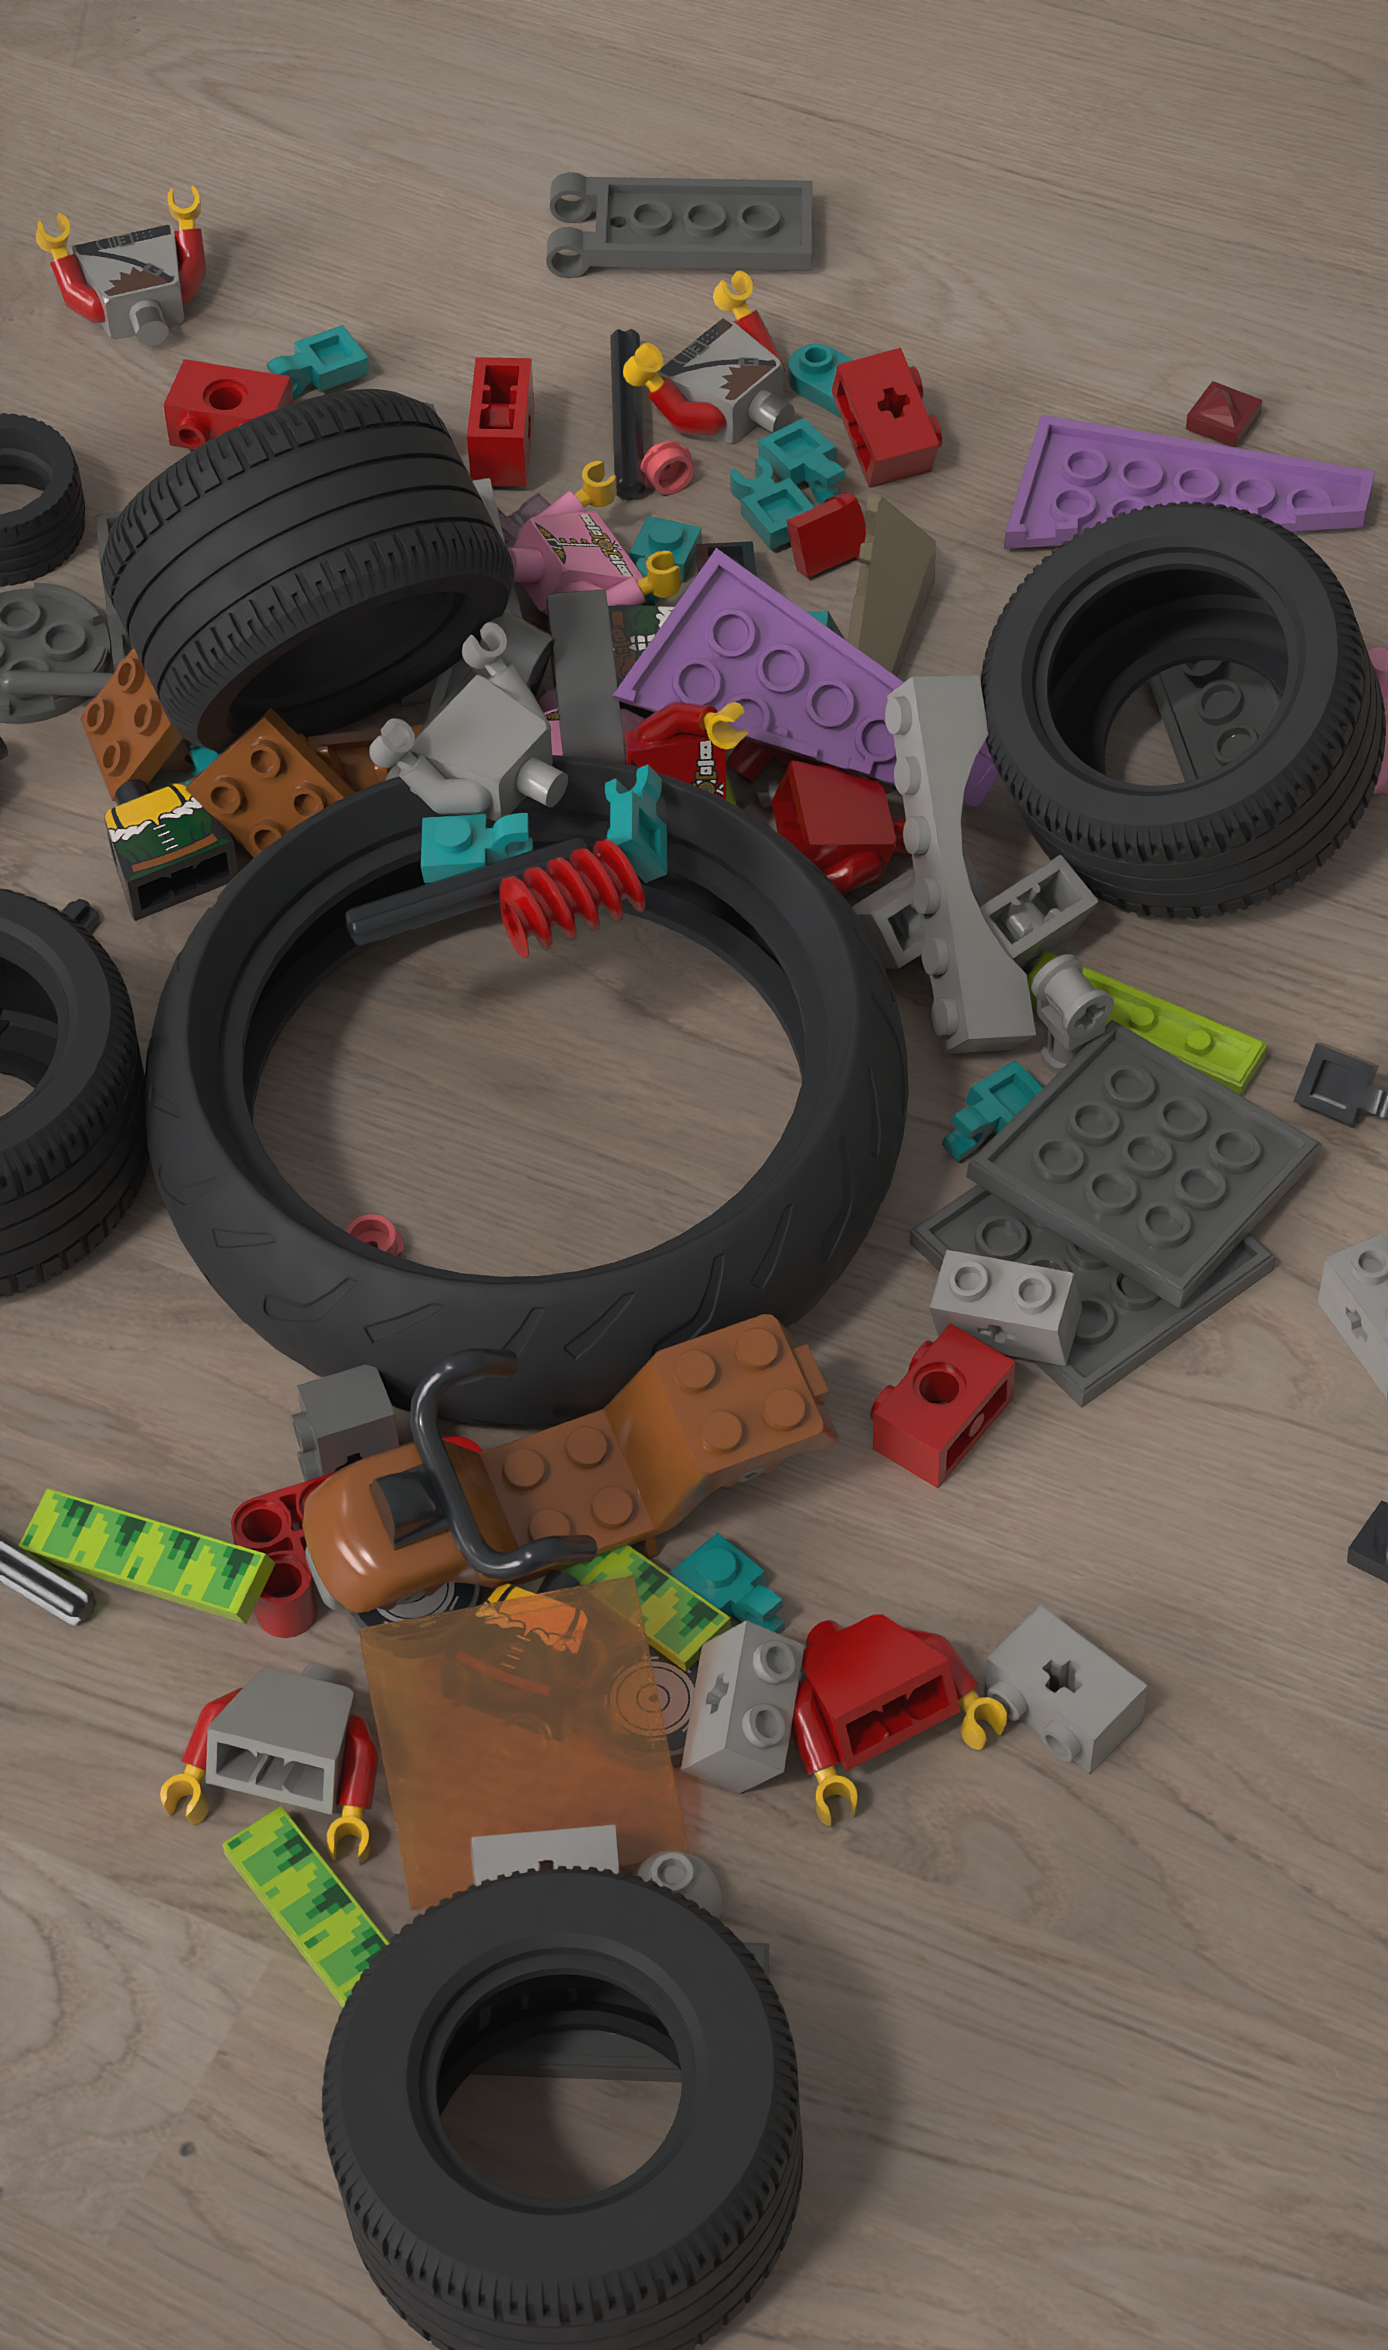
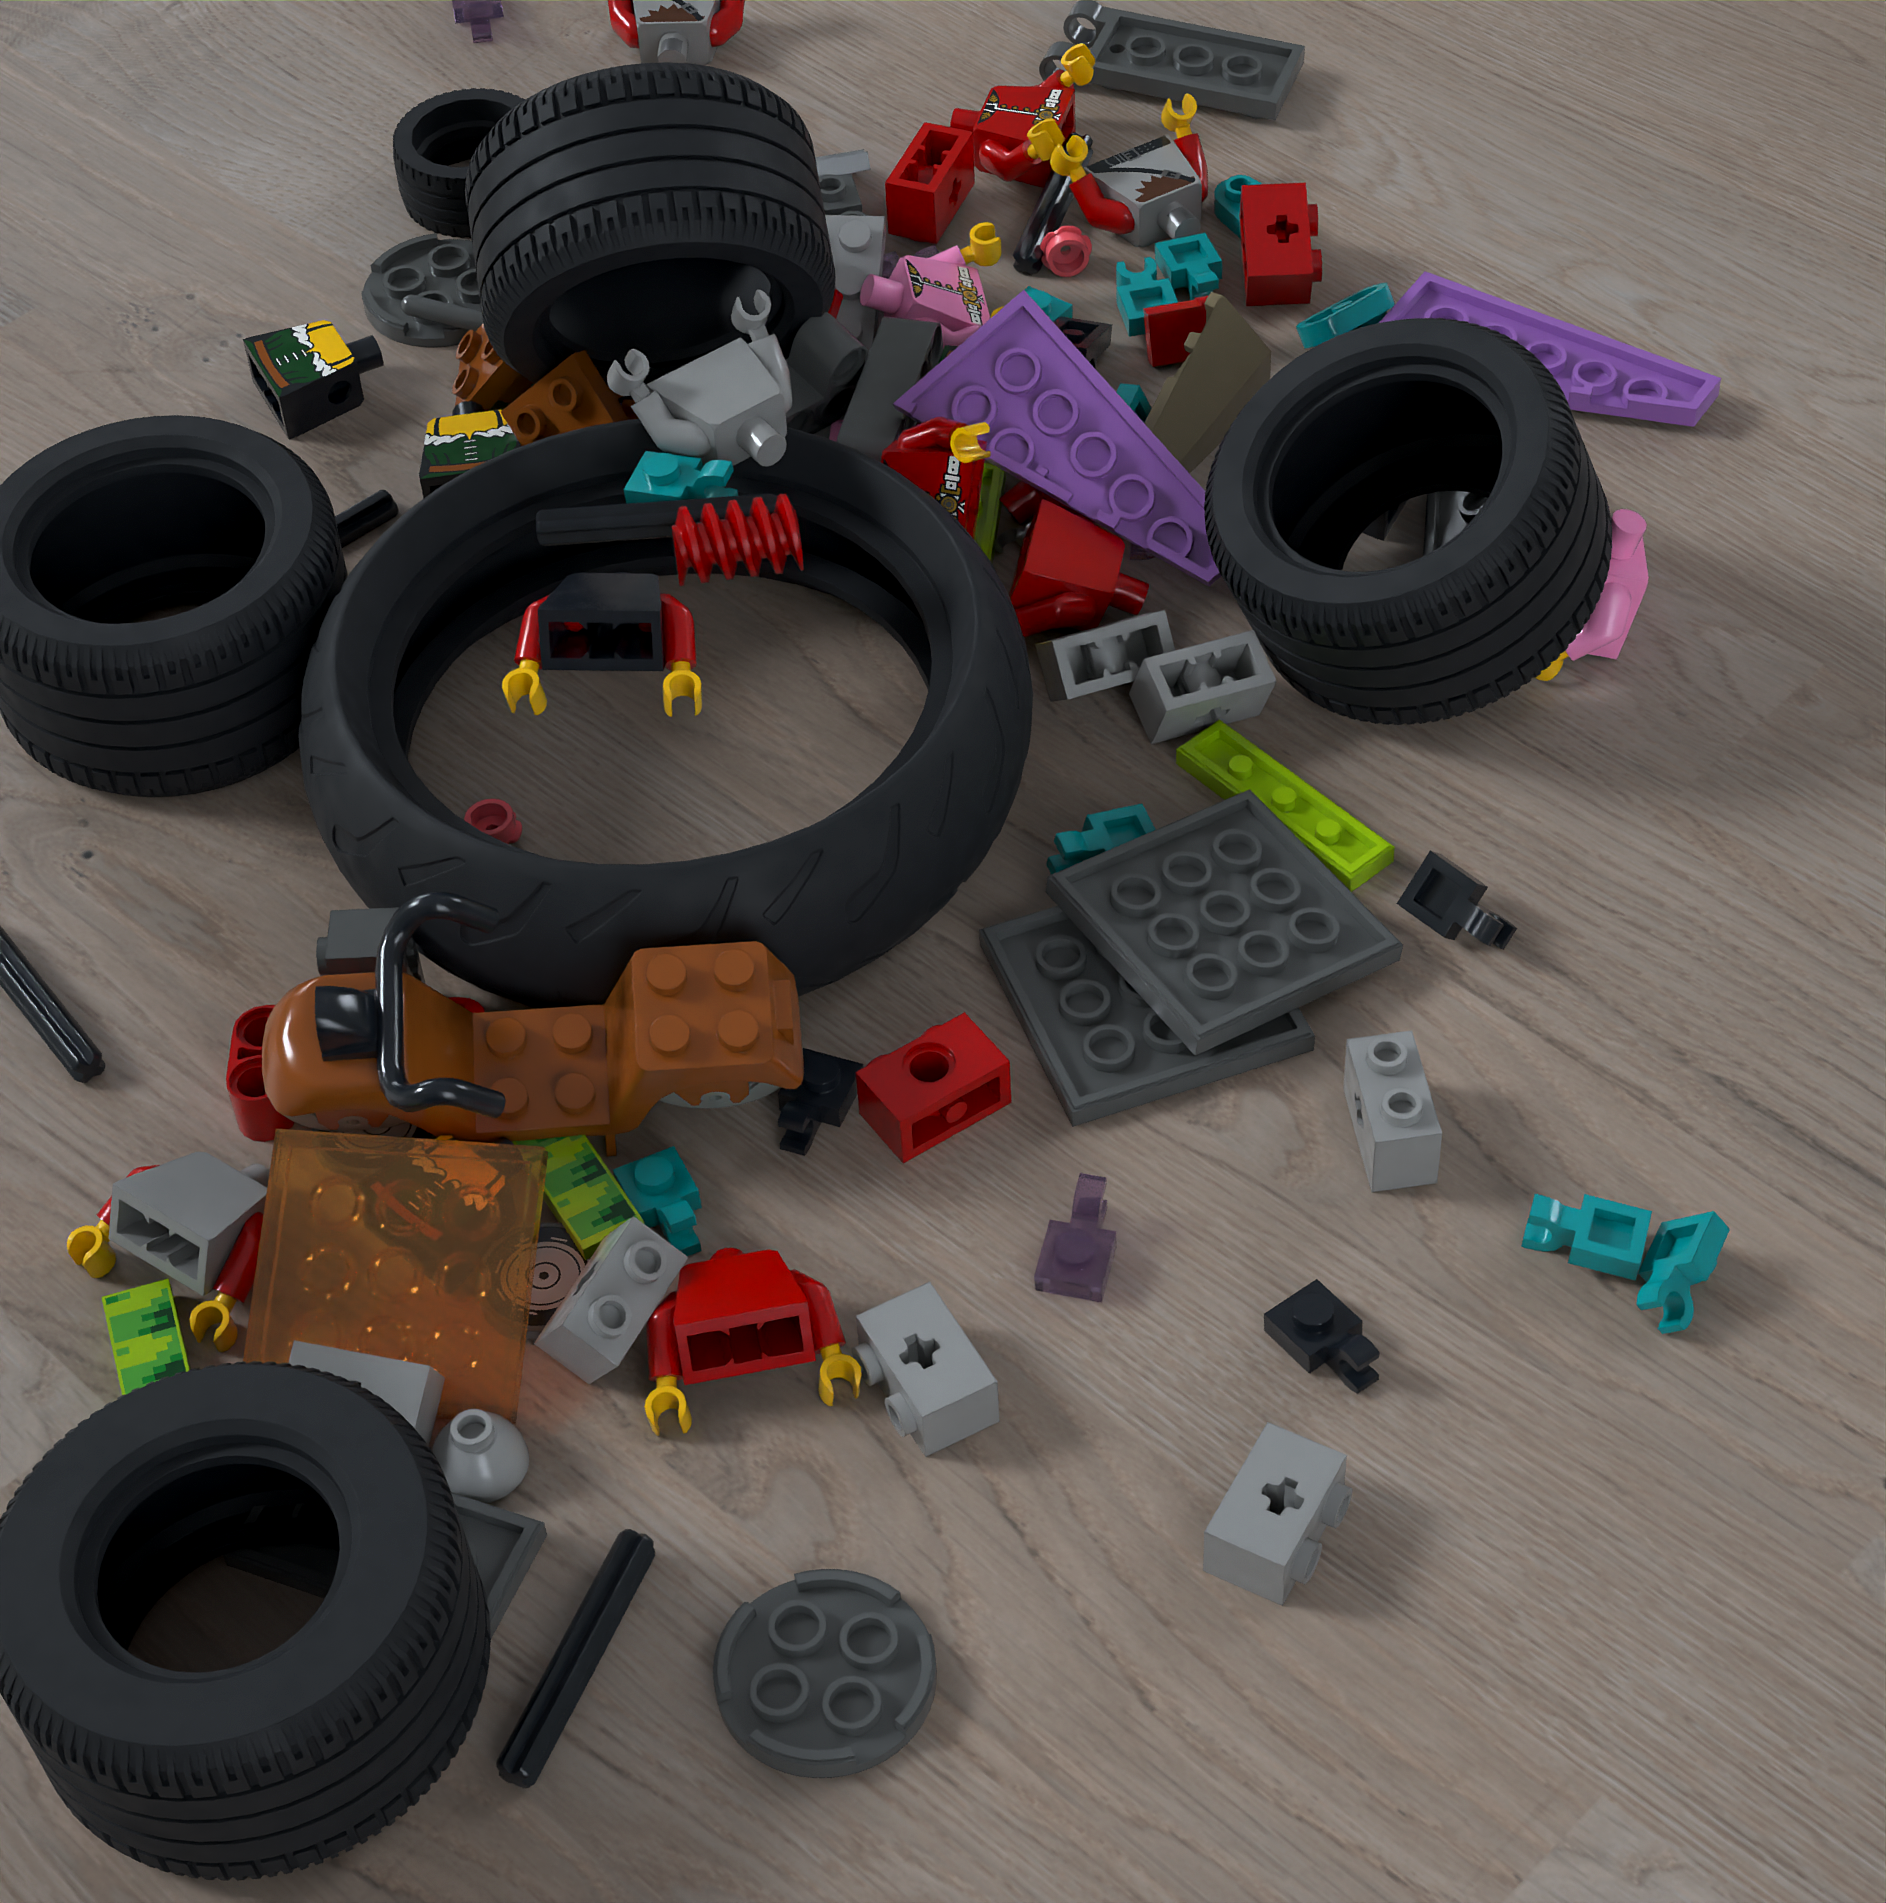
camera: 20 degrees right, 5 degrees down
tile [19,1488,275,1624] -> none
teal plate [267,325,369,400] -> none
teal plate [605,765,667,883] -> none
light grey arch [885,675,1036,1054] -> none
light grey brick [929,1250,1083,1366] -> none
light grey connector [1031,954,1114,1074] -> none
dark red tile [1186,381,1262,448] -> none
none -> black axle [496,1529,655,1788]
none -> black torso [502,572,702,717]
none -> dark grey tile [713,1569,937,1778]
none -> black plate [778,1048,864,1156]
none -> red torso [950,43,1095,188]
none -> clear purple plate [1034,1173,1117,1303]
none -> teal plate [1296,283,1395,348]

